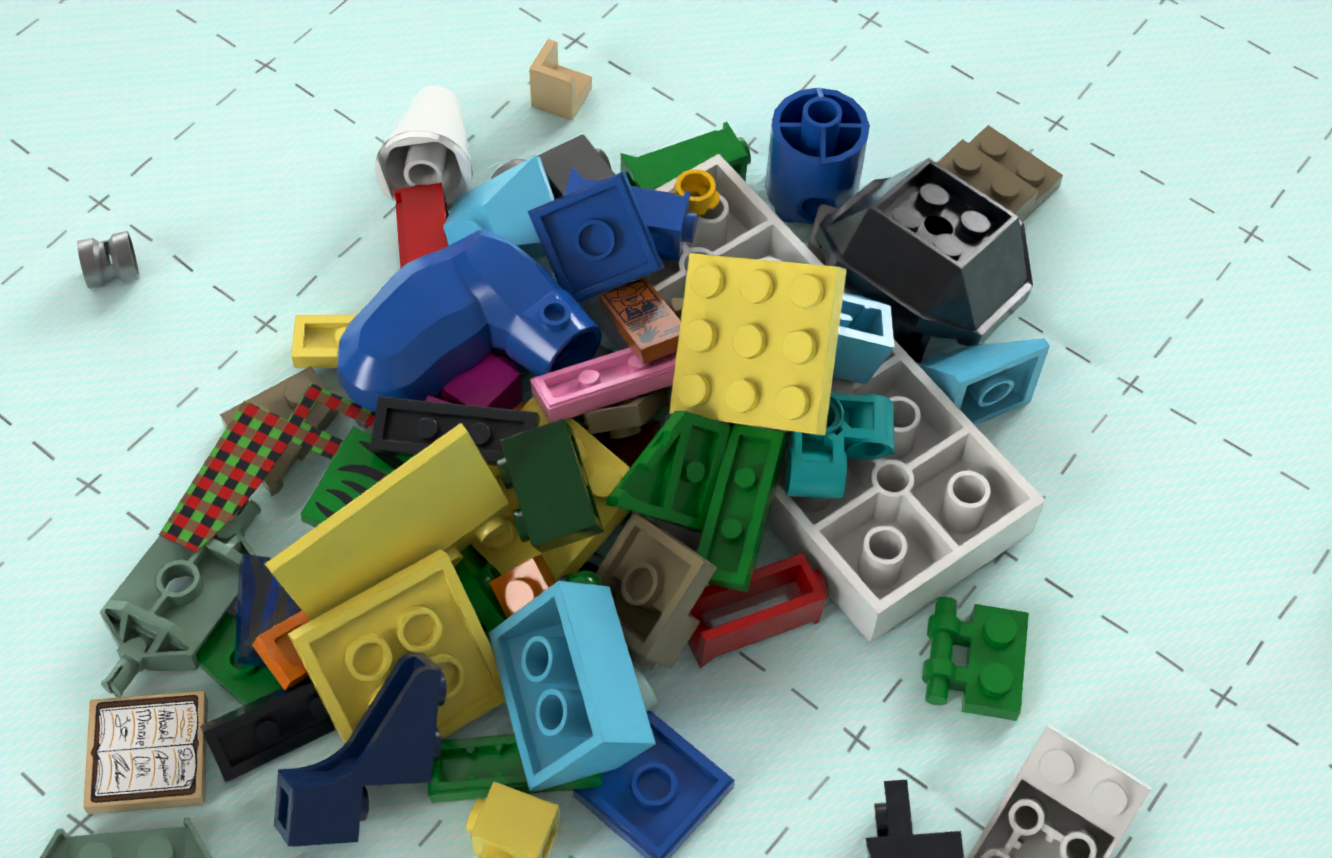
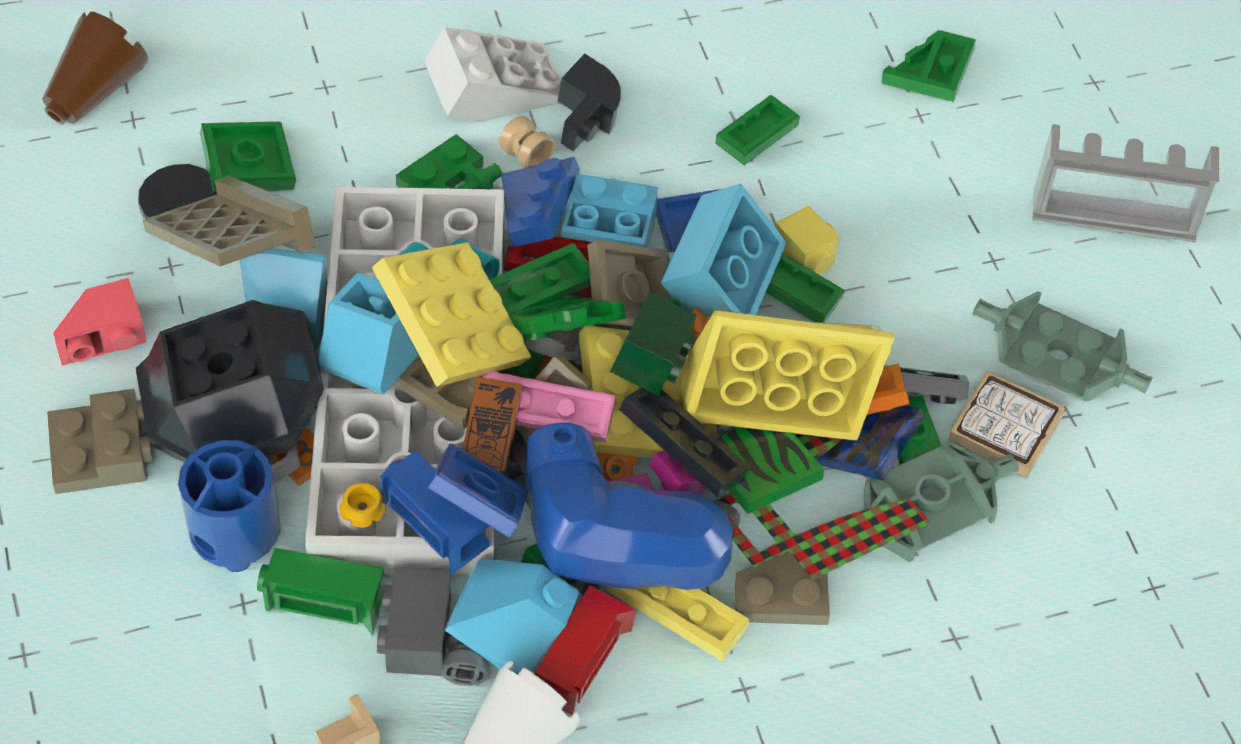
camera: 145 degrees left, 5 degrees down
dark blue arch [274,653,447,847] -> none
none -> coral slope [53,278,147,366]
none -> black tile [138,164,217,219]
none -> dark tan fence [143,176,316,267]
none -> green tile [200,121,296,192]
none -> tan wheel [498,116,555,168]
none -> blue wing [501,157,580,247]
none -> medium azure slope [561,174,658,247]

